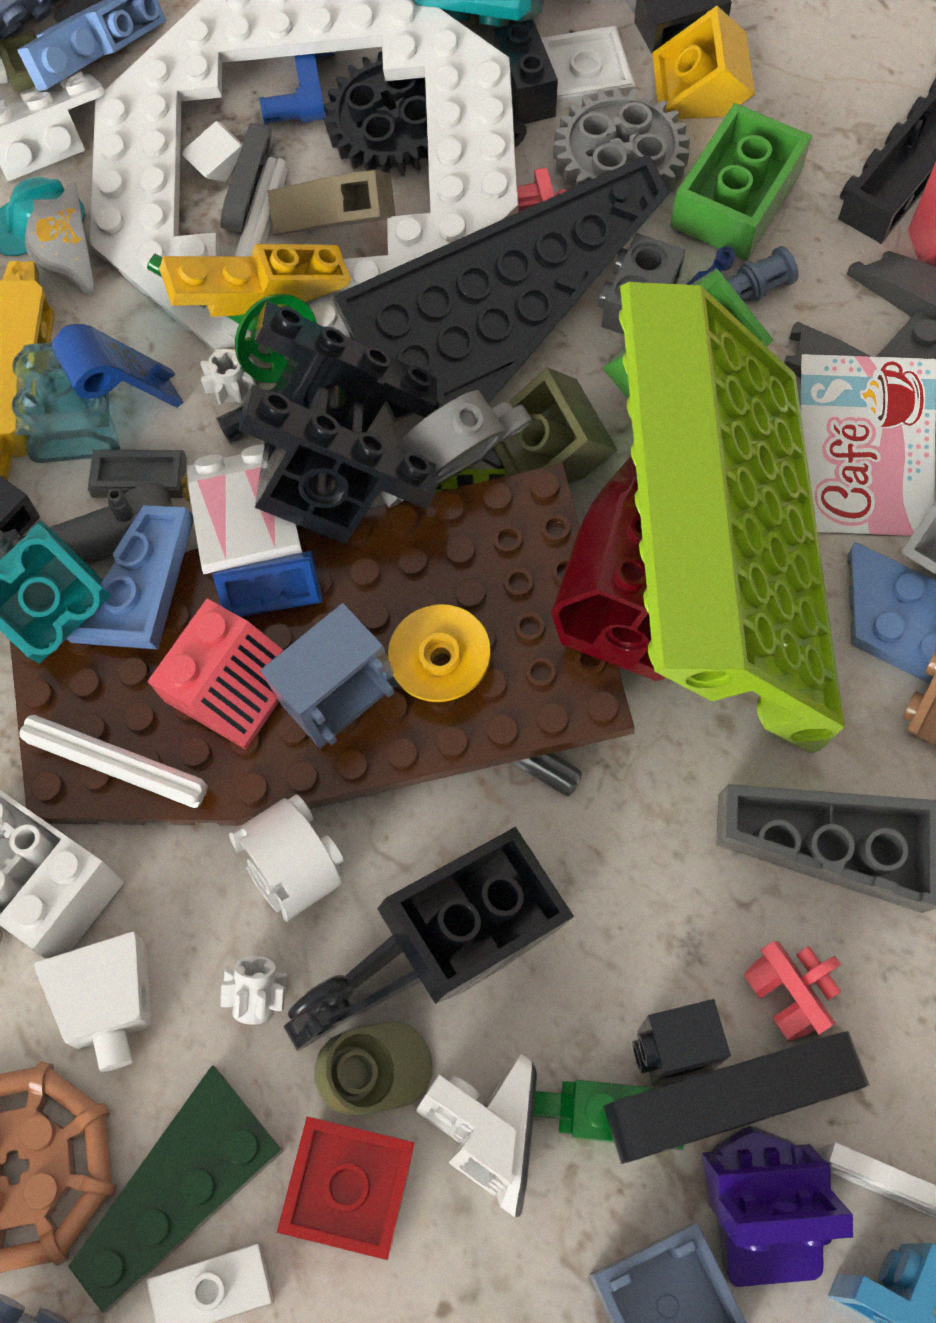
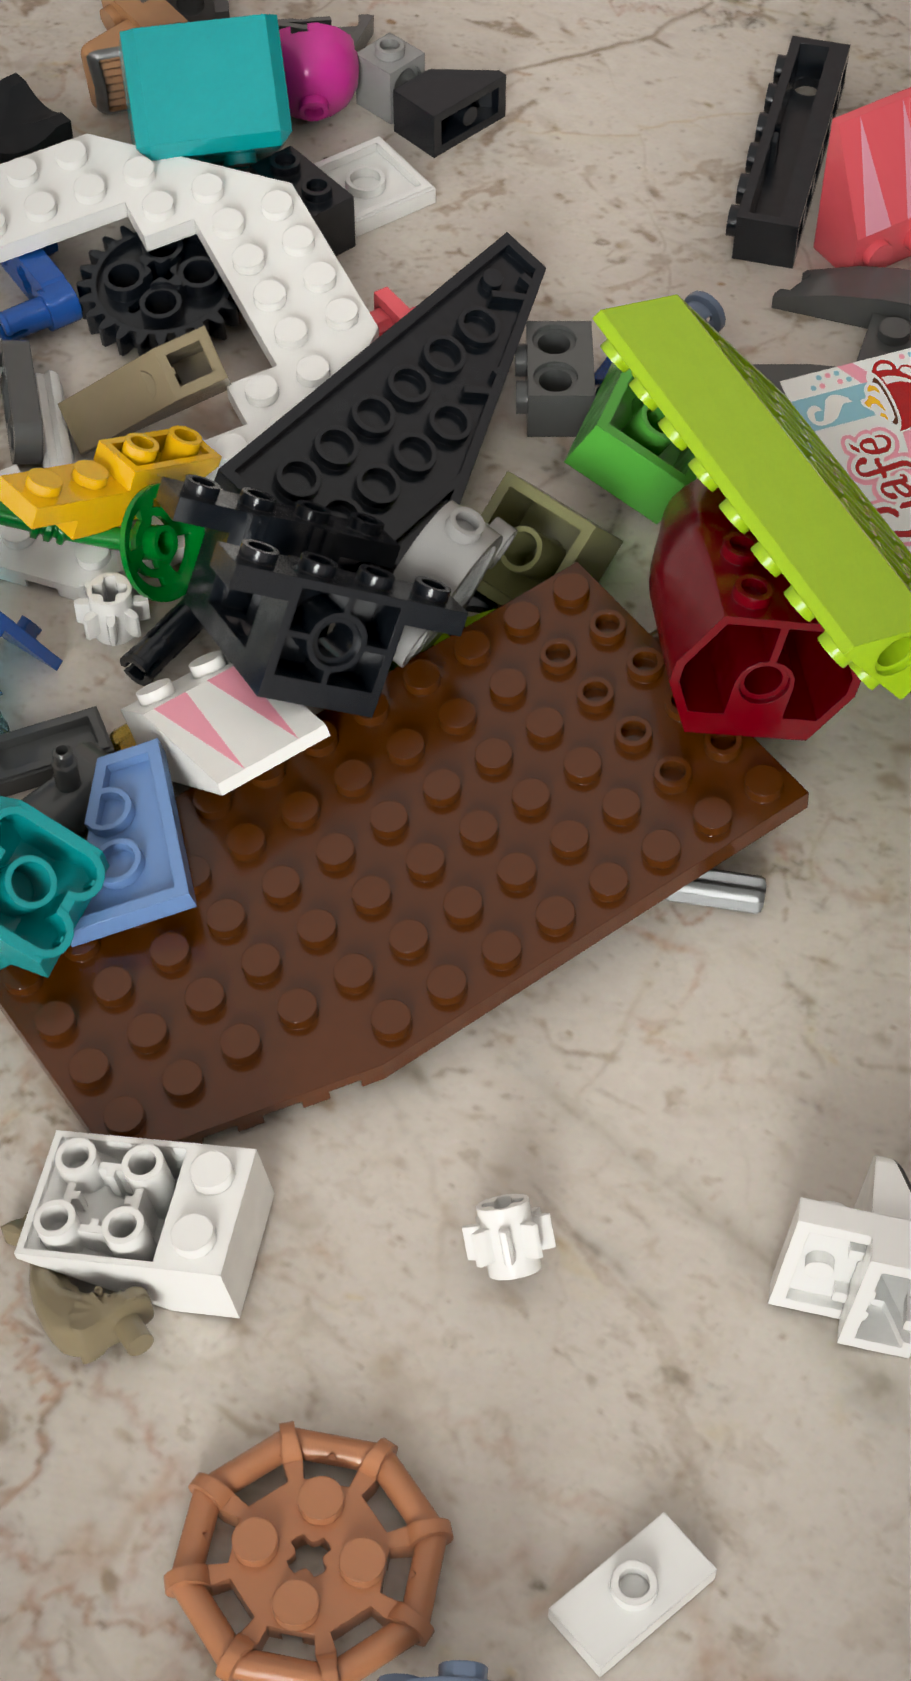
camera: 25 degrees left, 15 degrees down
white axle [20,715,208,808] -> none
white torso [34,931,151,1072] -> none
dark green wing [68,1065,284,1313] -> none
coral slope [147,599,284,750] -> none
blue plate [213,550,323,617] -> none
white brick [229,794,344,922] -> none
sand blue container [260,603,398,749] -> none
red plate [276,1116,415,1260] -> none
black slope [284,826,574,1051] -> none
olive cap [314,1022,432,1115] -> none
yellow dish [388,604,491,702] -> none
light grey gear [553,88,690,192] -> none
yellow slope [652,6,755,119] -> none
bright green brick [670,103,812,261] -> none

